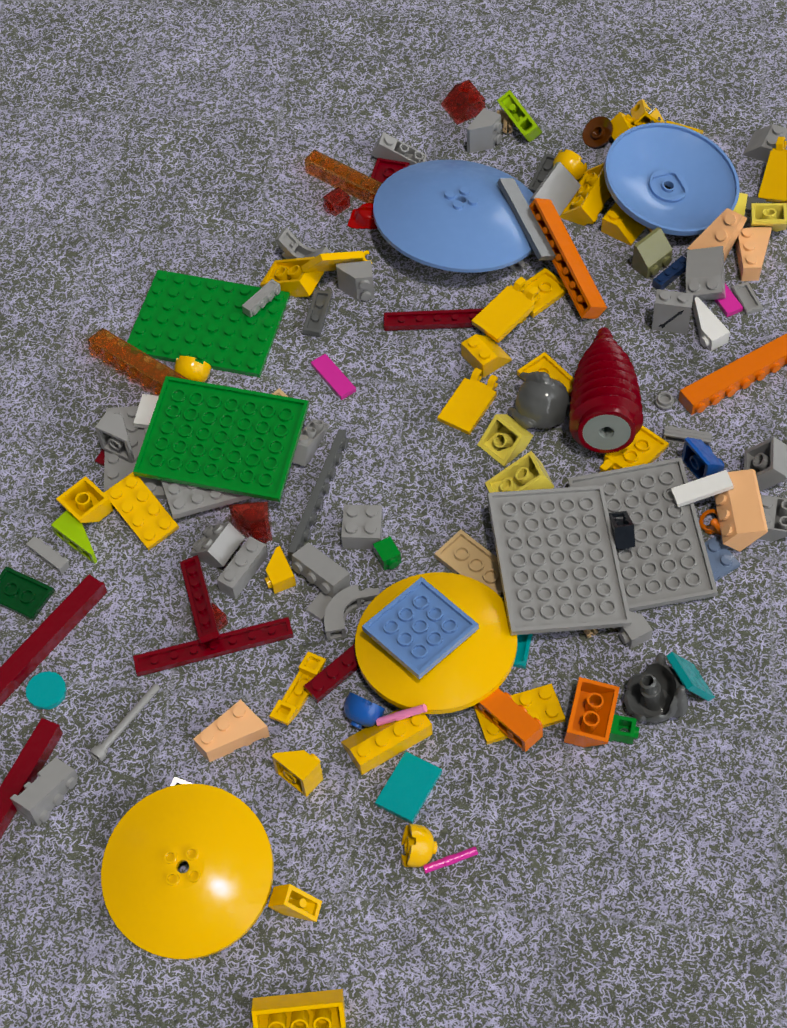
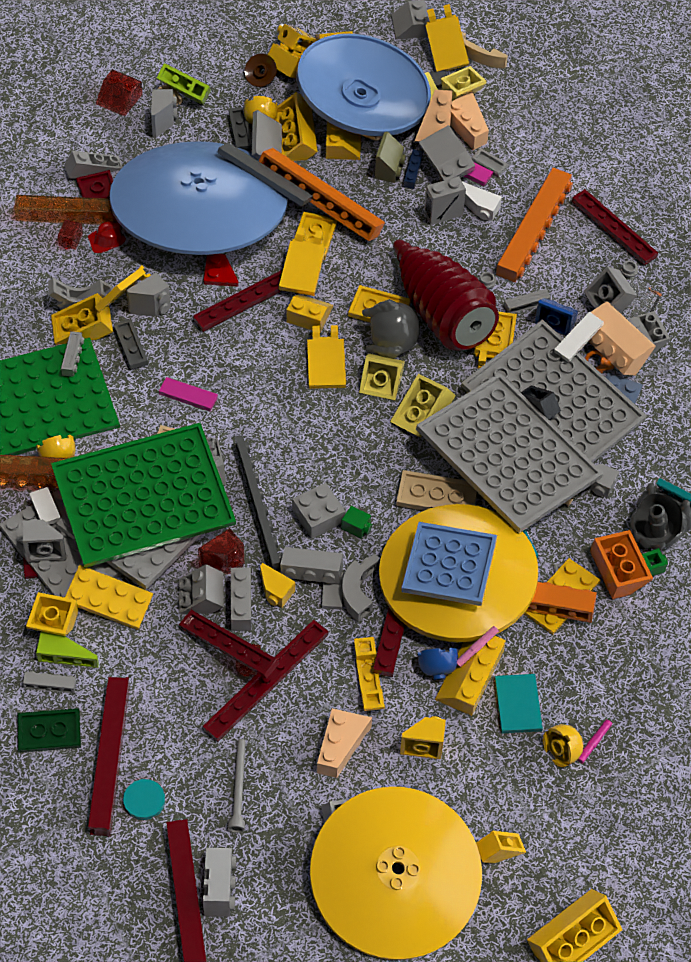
camera: 40 degrees left, 0 degrees up
none -> red wing [204,254,239,287]

